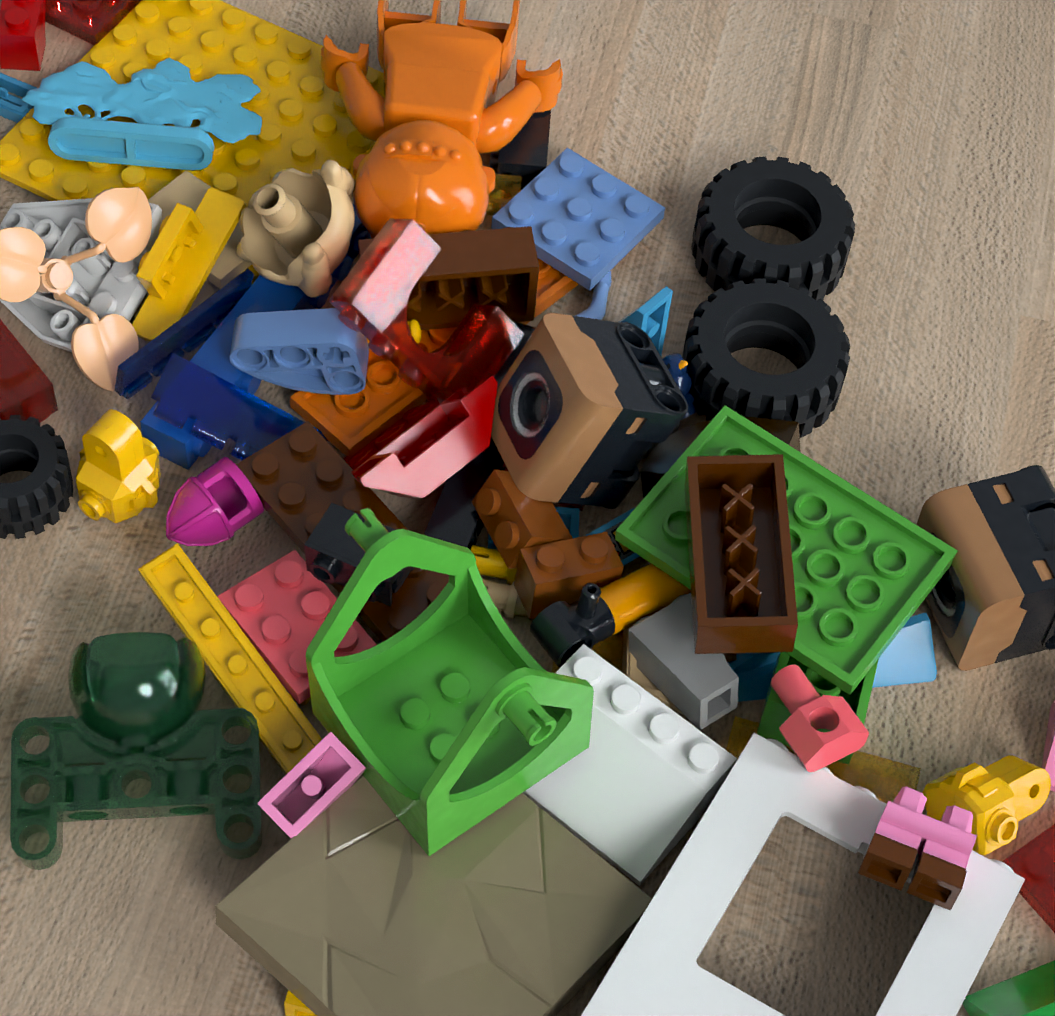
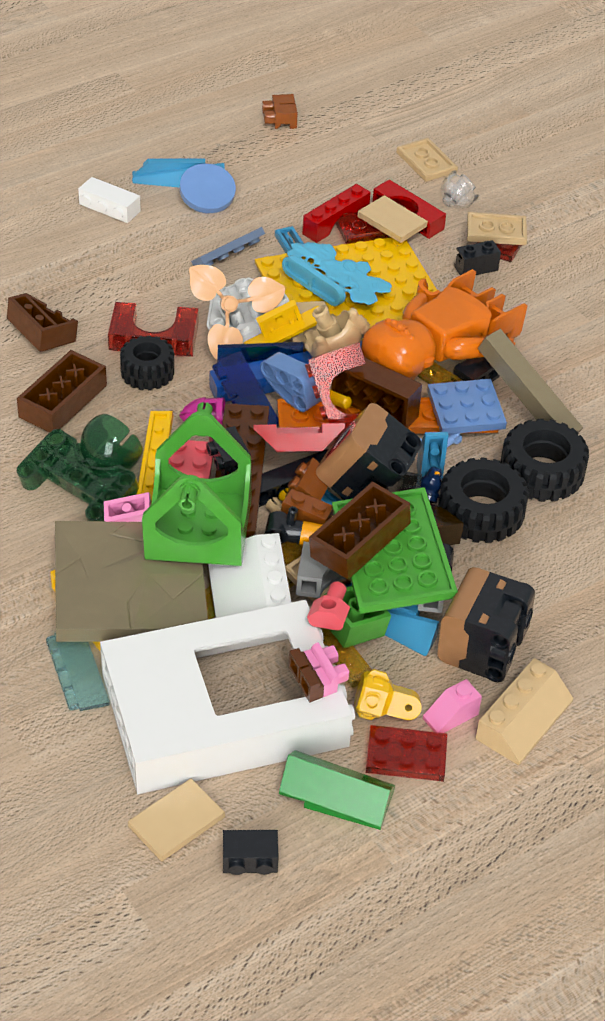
camera: 45 degrees right, 10 degrees down
yellow piece [76,409,161,524] -> none
none -> dark tan brick [478,328,583,433]

